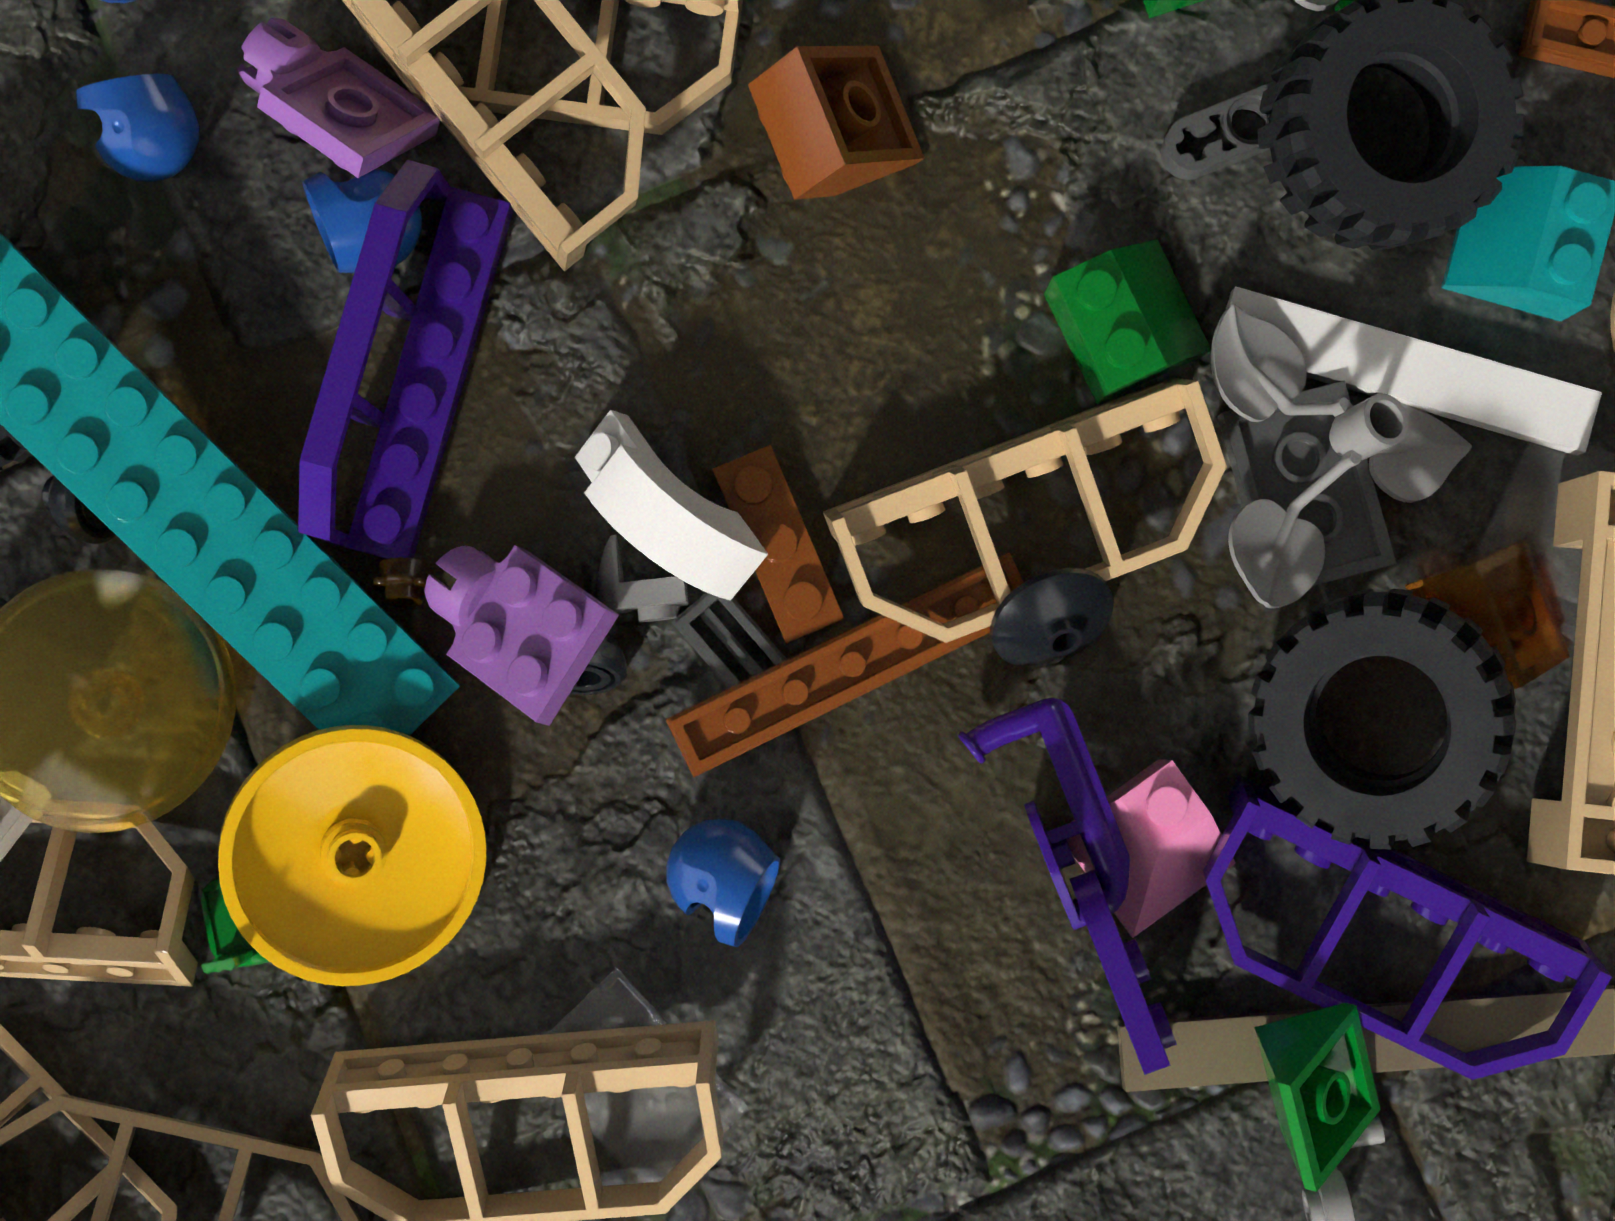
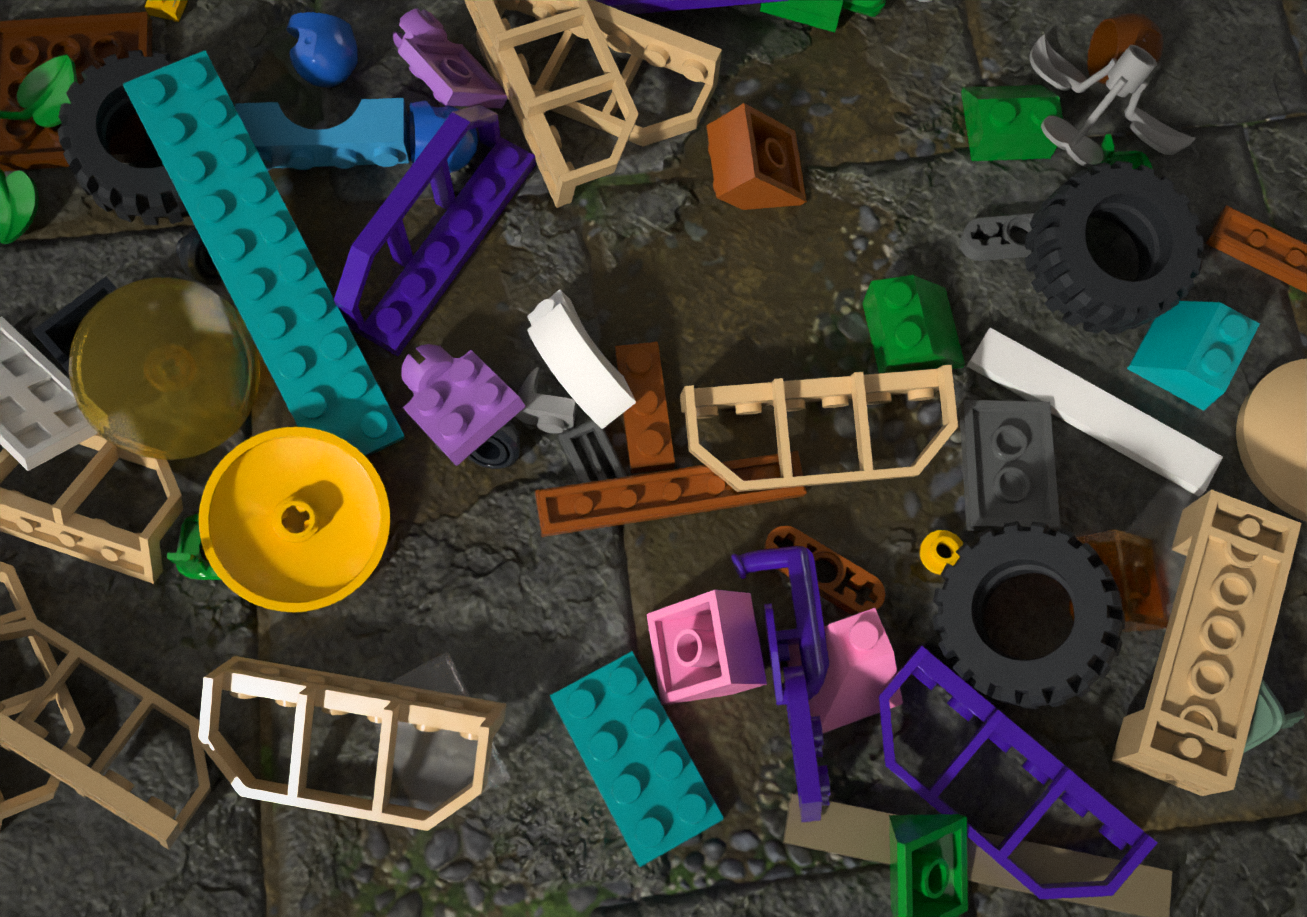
camera: 10 degrees right, 15 degrees down
dark brown plate [371,557,431,608] -> none
blue helmet [666,819,780,947] -> none
black dish [990,568,1114,667] -> none
light grey plant [1211,304,1472,608] -> none
none -> dark azure arch [235,98,409,170]
none -> teal plate [550,651,724,868]
none -> bright pink slope [647,590,767,705]
none -> dark orange beam [763,526,885,616]
none -> yellow plate [919,530,963,575]

